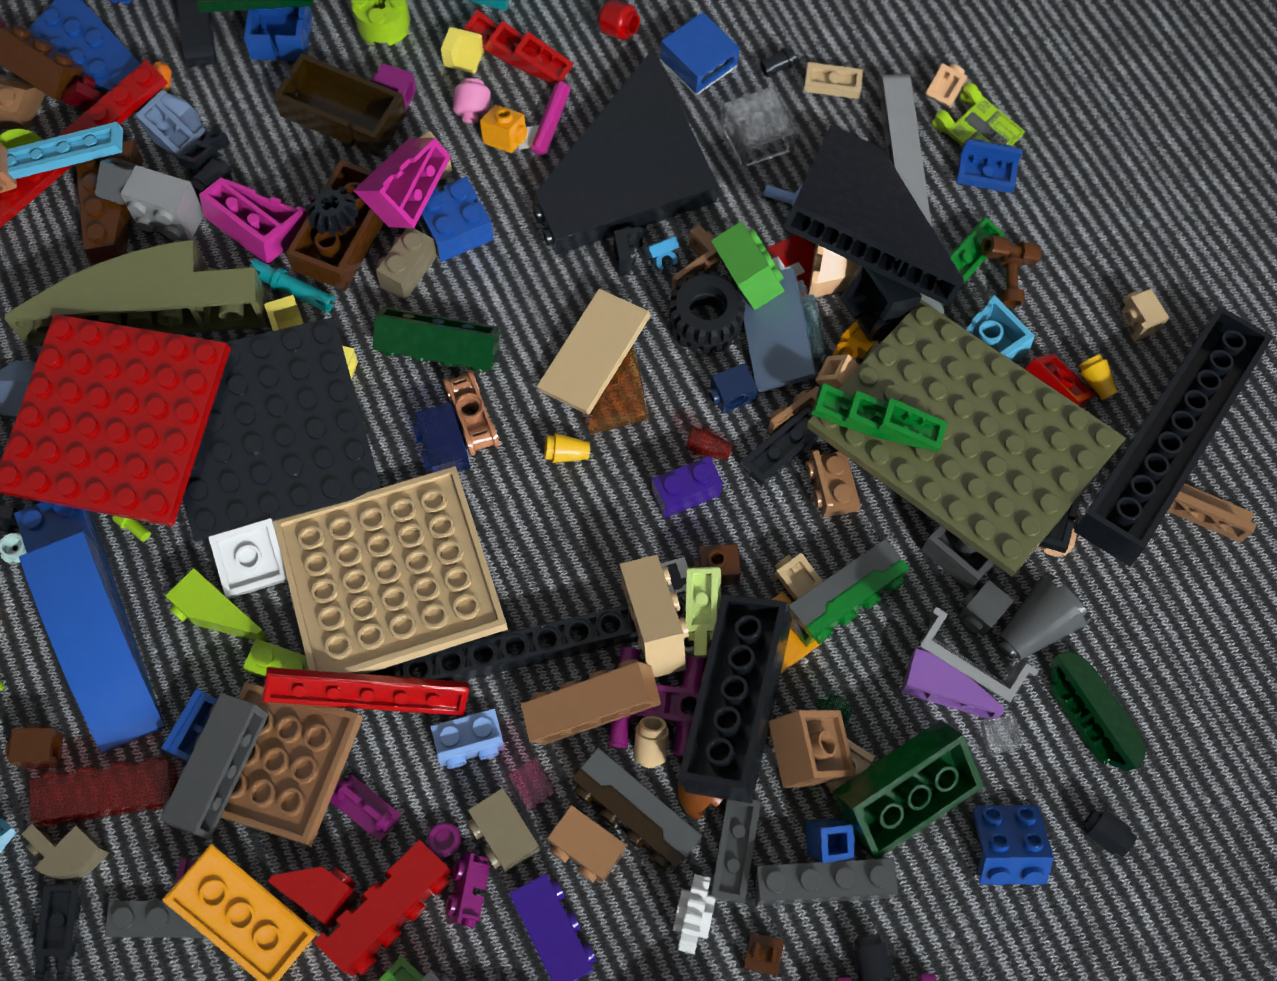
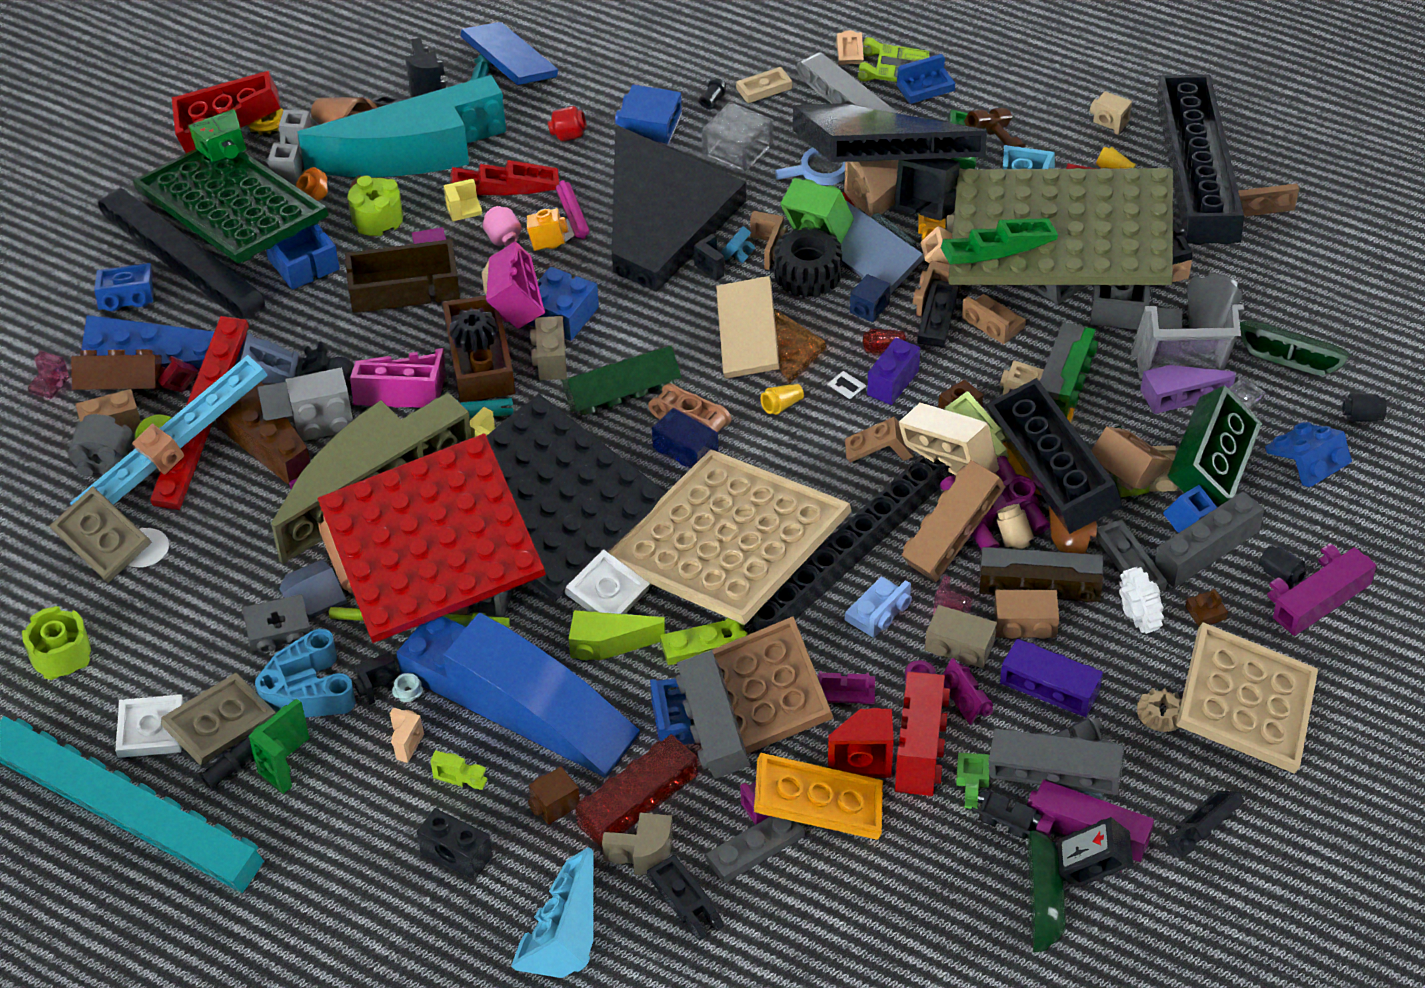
camera: 30 degrees left, 20 degrees down
red tile [262,667,469,716] -> none
none -> white sticker [827,371,866,399]
none -> medium nougat bracket [845,417,914,462]

